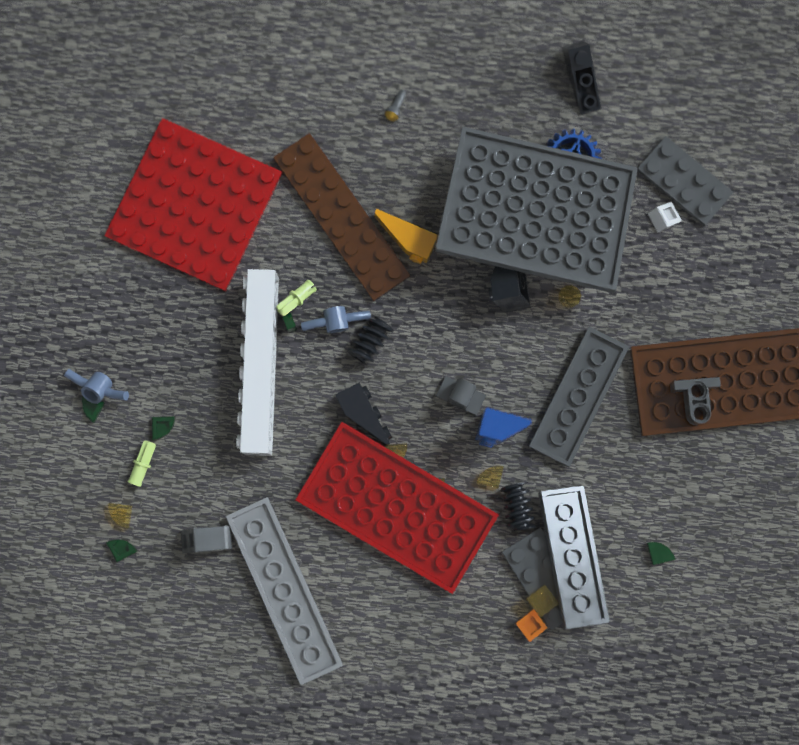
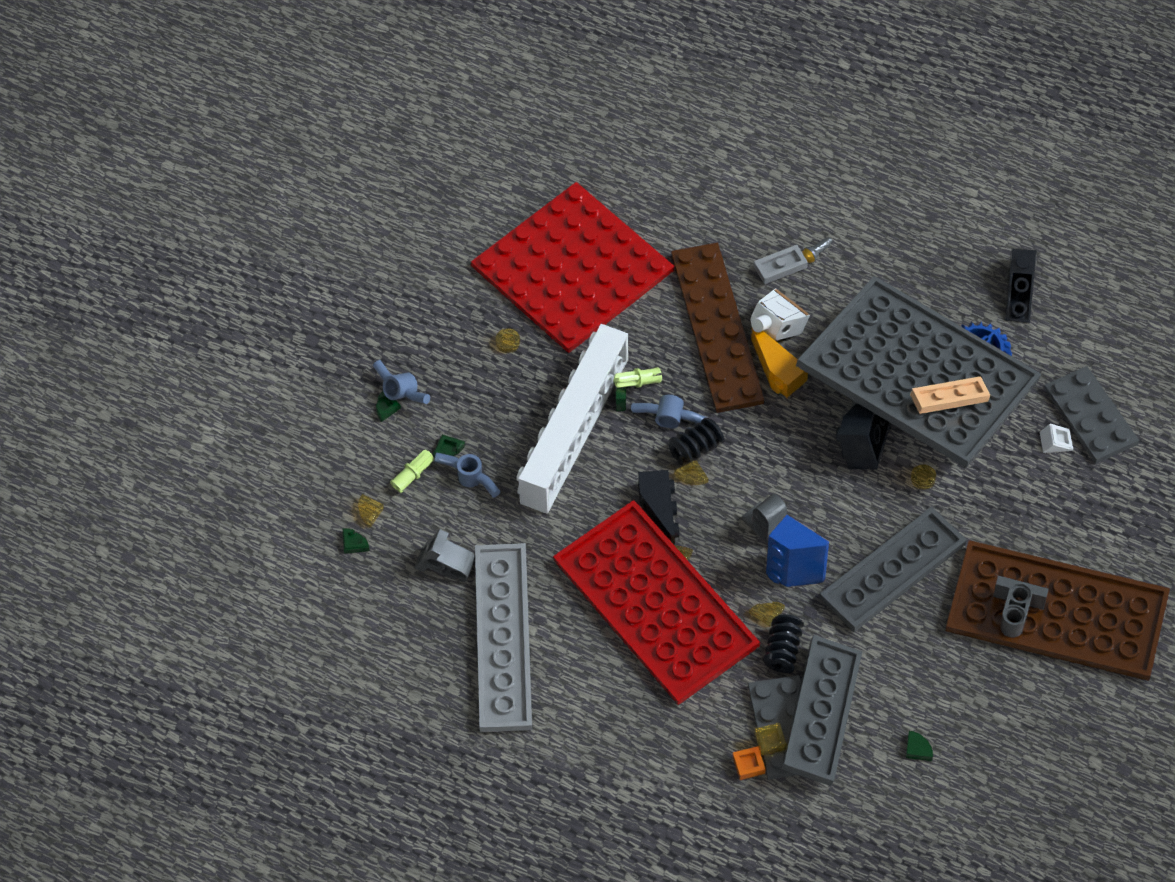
camera: 25 degrees right, 25 degrees down
none -> sand blue piece [434,453,501,498]
none -> clear yellow tile [496,328,520,353]
none -> clear yellow tile [674,460,709,485]
none -> white torso [750,289,810,340]
none -> light grey plate [754,245,808,285]
none -> light nougat plate [910,376,990,414]

